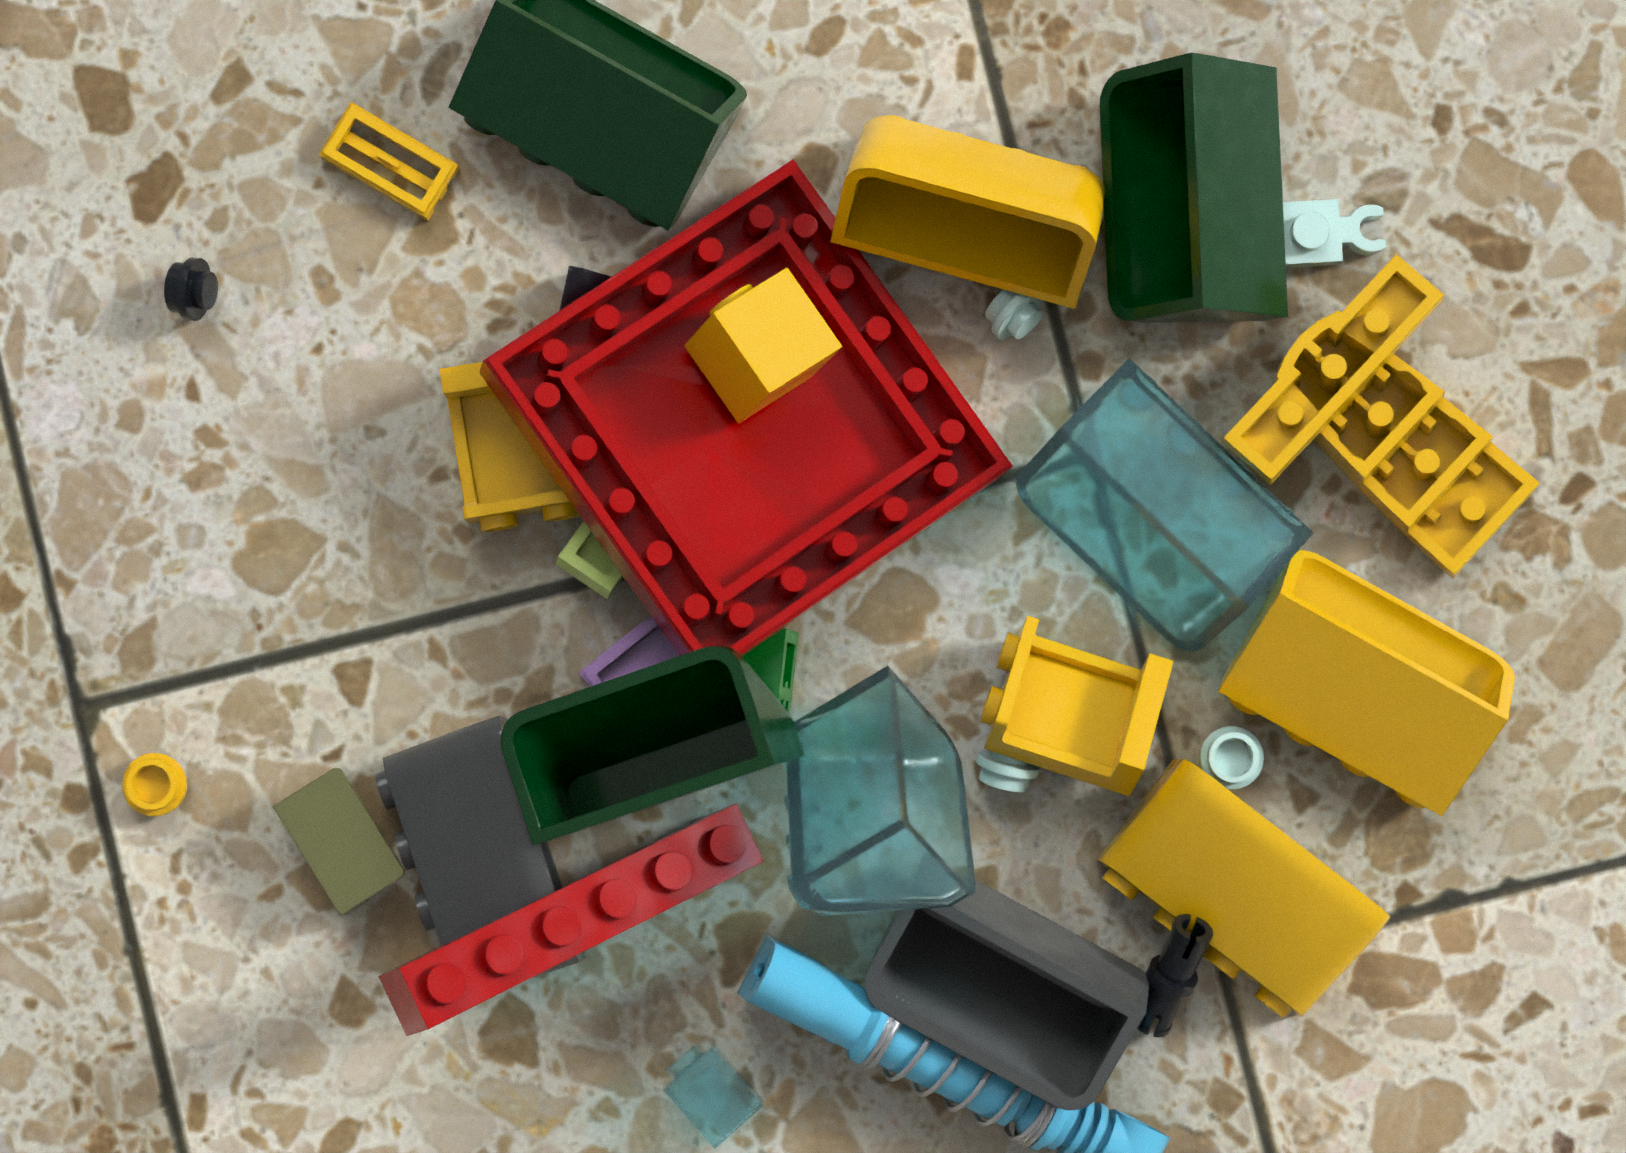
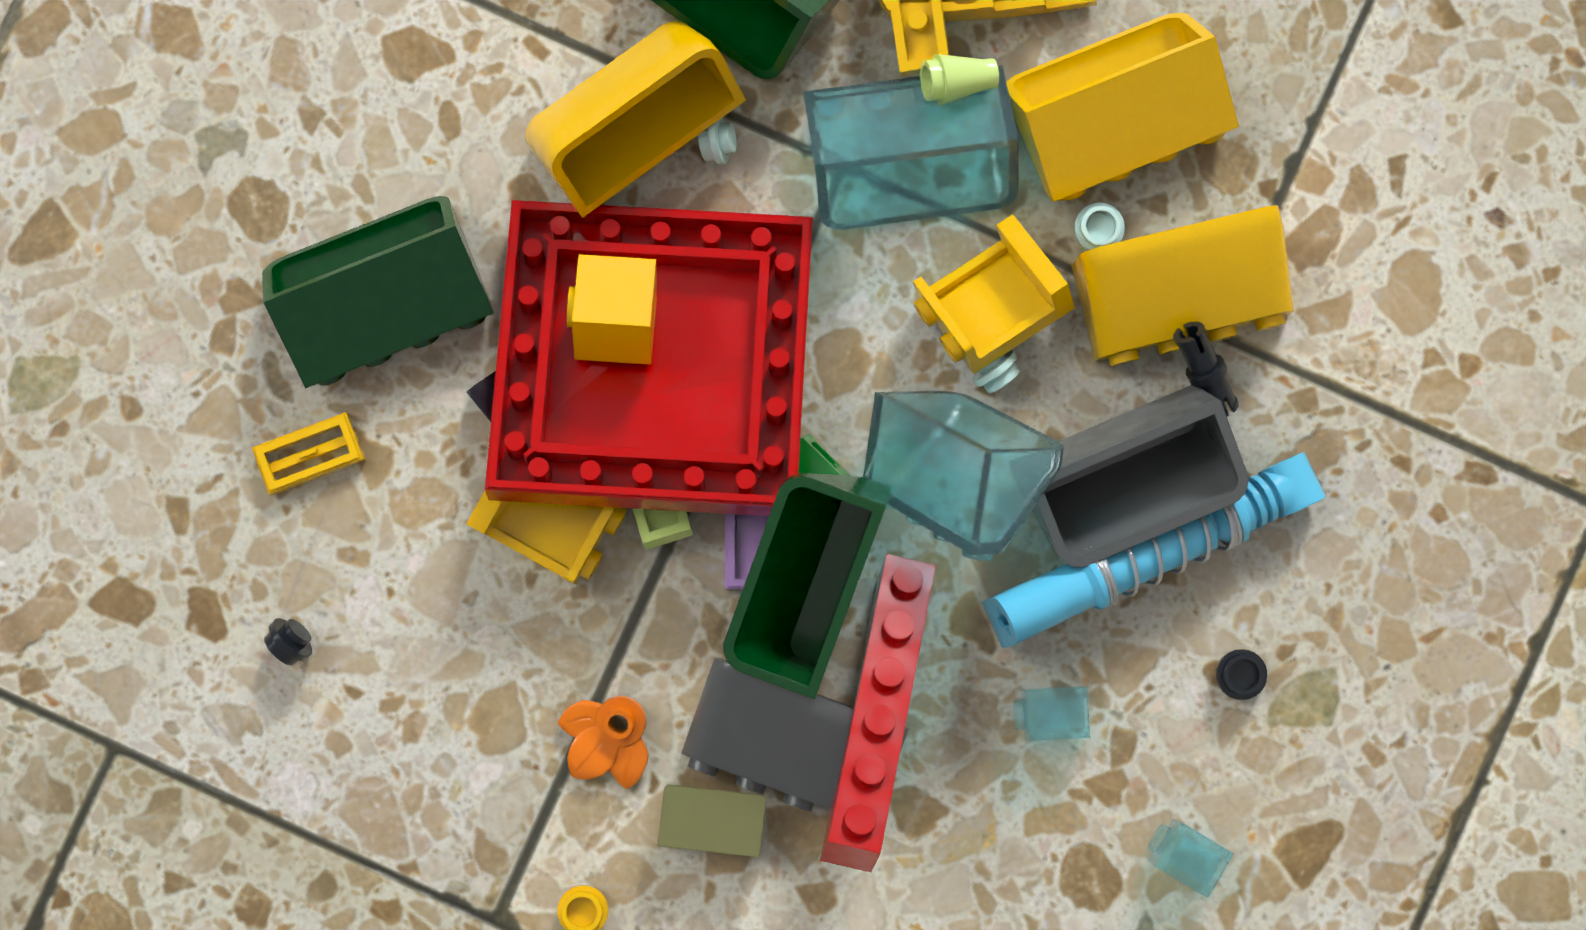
camera: 45 degrees left, 0 degrees up
none -> orange plate [558,696,649,789]
none -> yellowish green cone [920,54,999,105]

